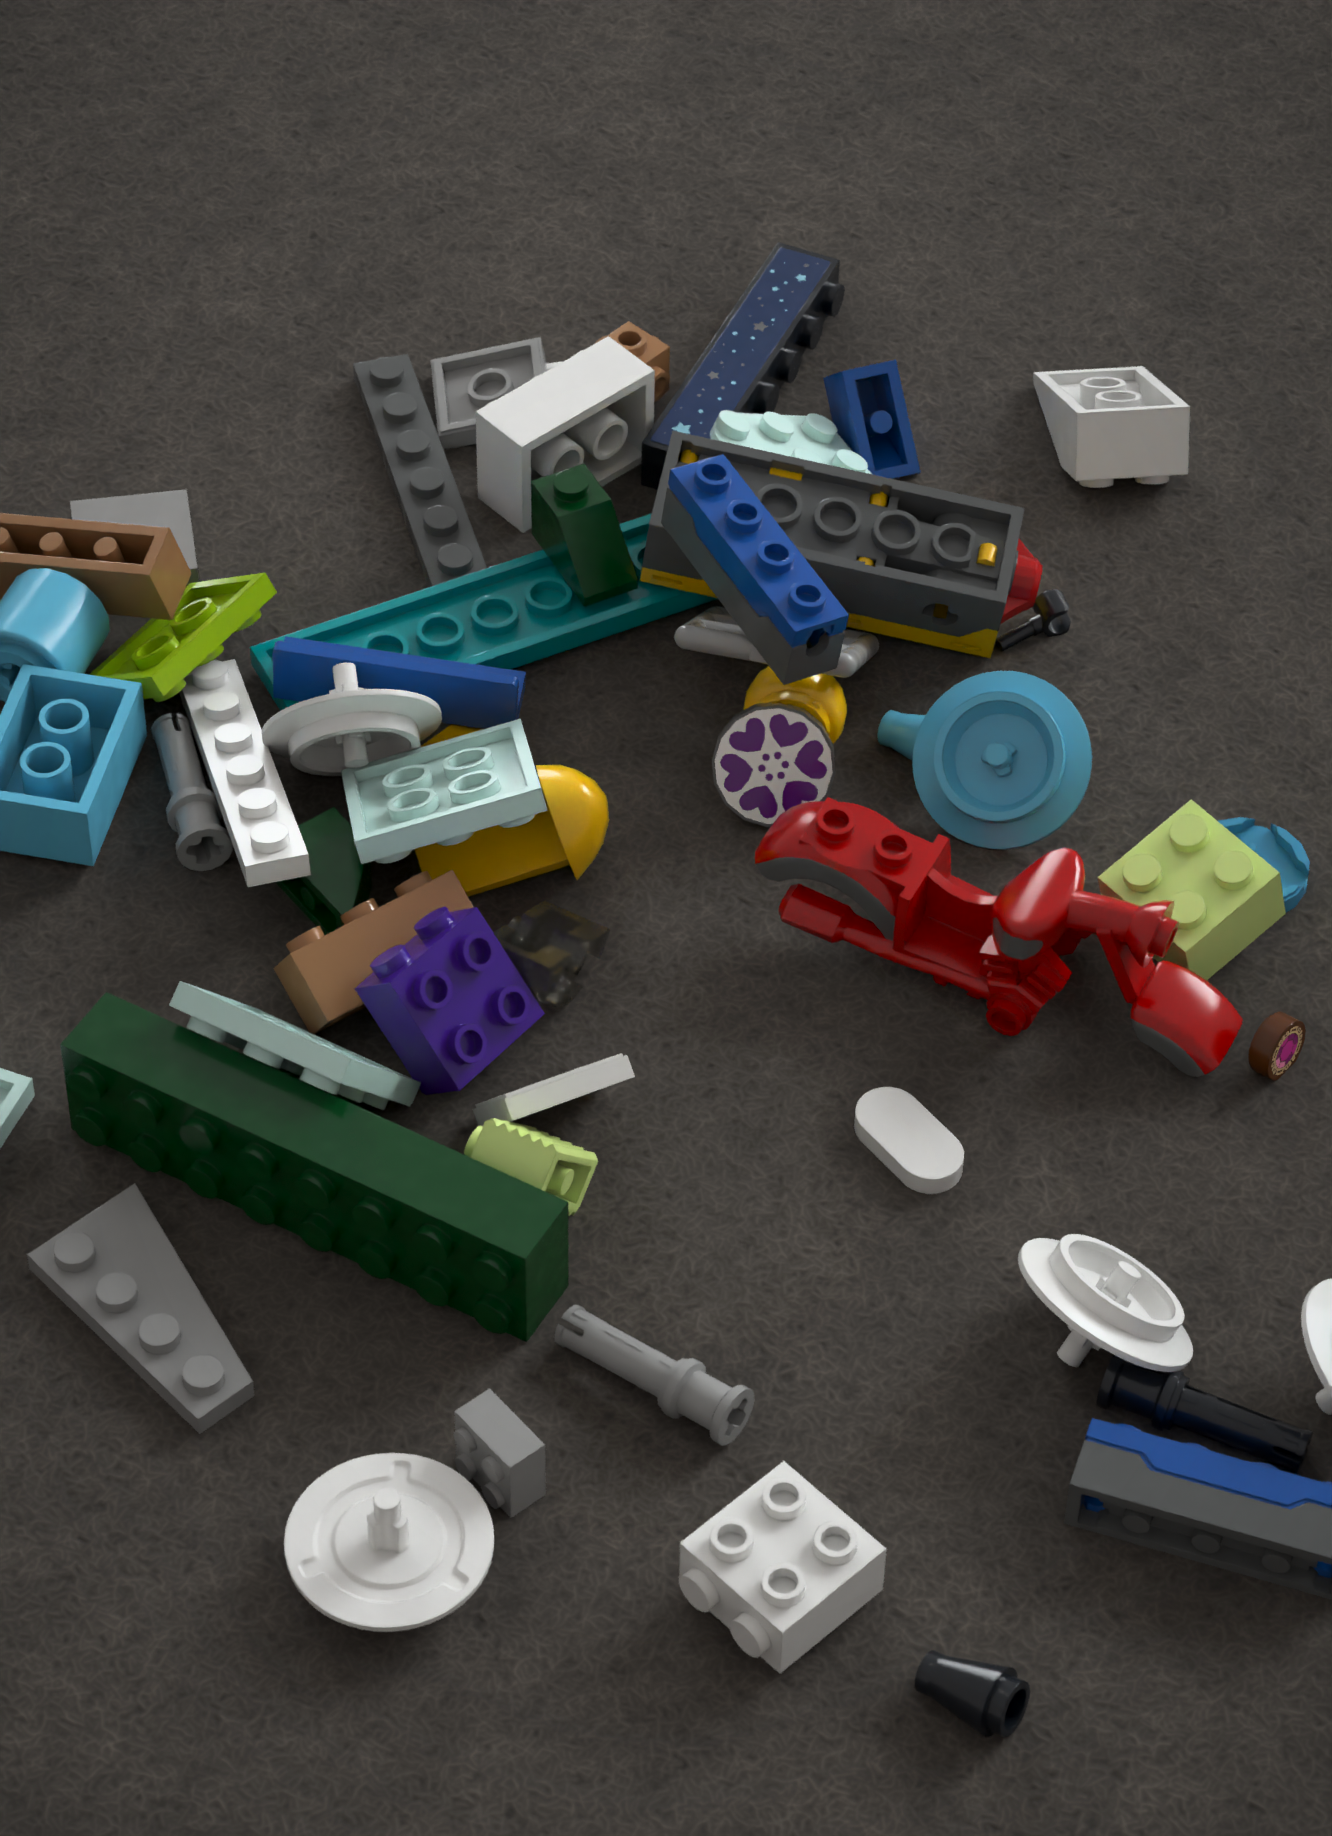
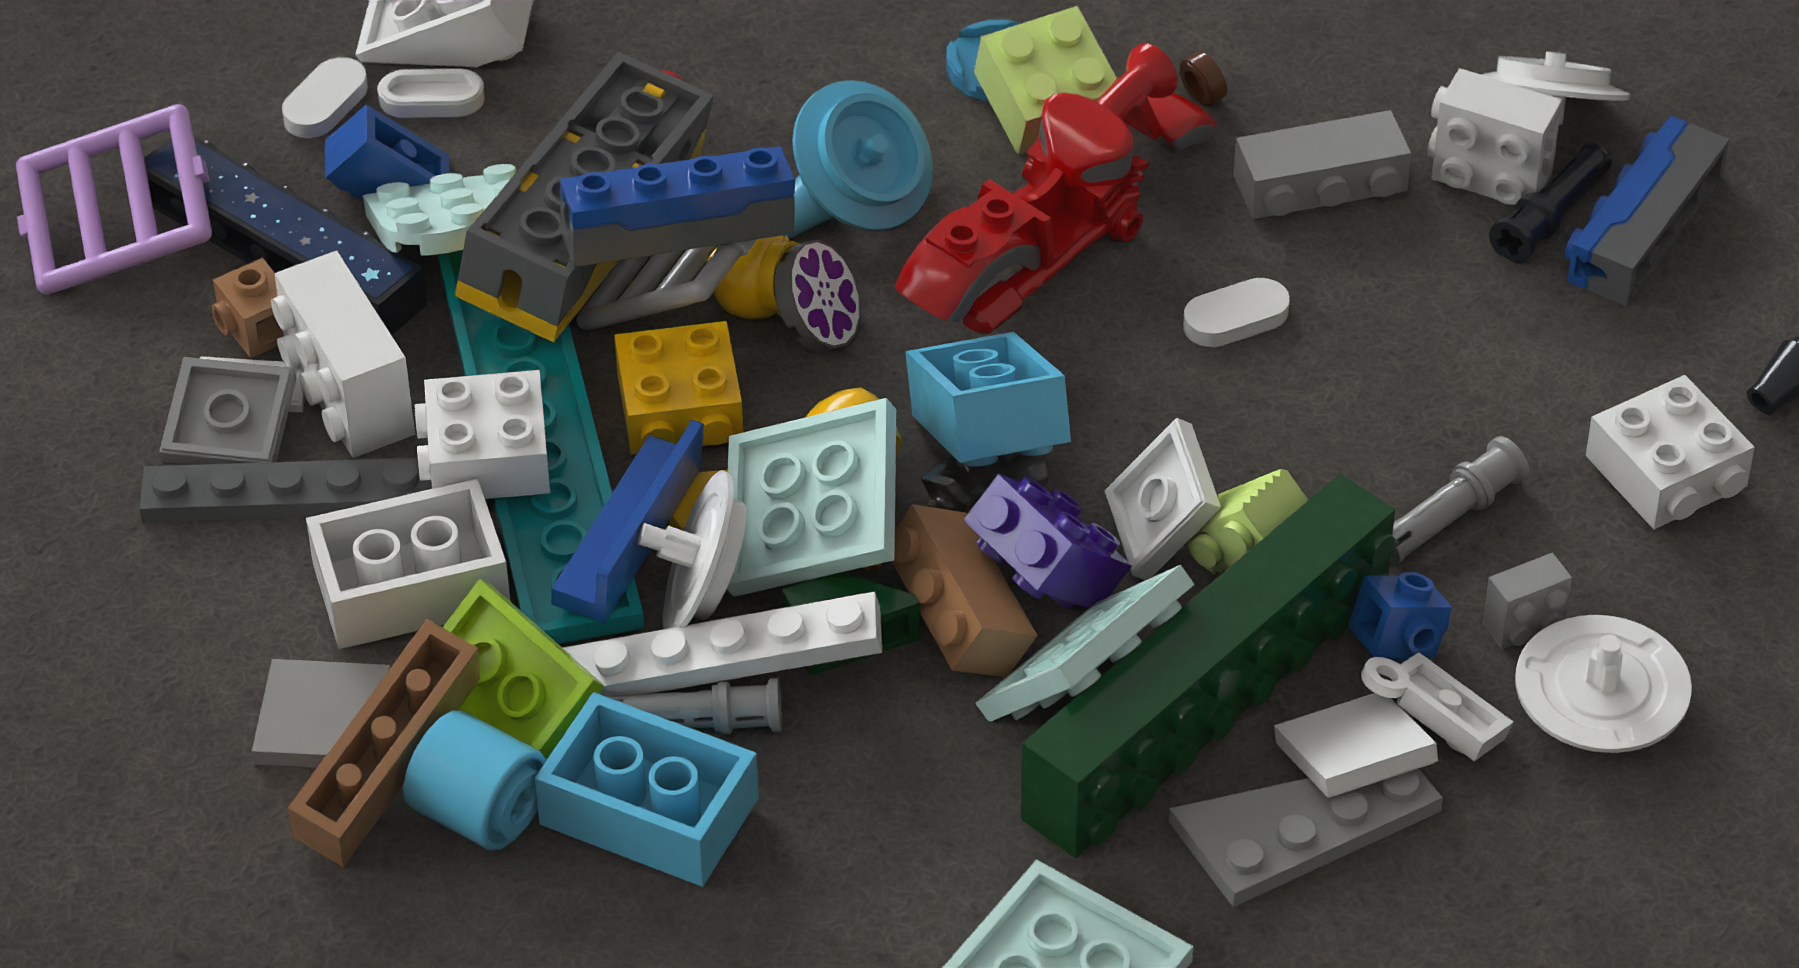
camera: 75 degrees left, 0 degrees up
dark green slope [531,463,638,607] -> none
white piece [1018,1234,1193,1372] -> none
none -> lavender bar [16,104,212,295]
none -> white tile [282,57,368,138]
none -> white brick [306,478,510,649]
none -> white tile [378,69,485,118]
none -> white brick [415,370,550,499]
none -> yellow brick [614,321,743,455]
none -> medium azure brick [905,332,1071,466]
none -> light grey brick [1234,110,1411,219]
none -> white tile [1274,693,1438,798]
none -> blue brick [1348,572,1452,662]
none -> white hinge [1361,652,1513,761]
none -> white brick [1427,68,1562,205]

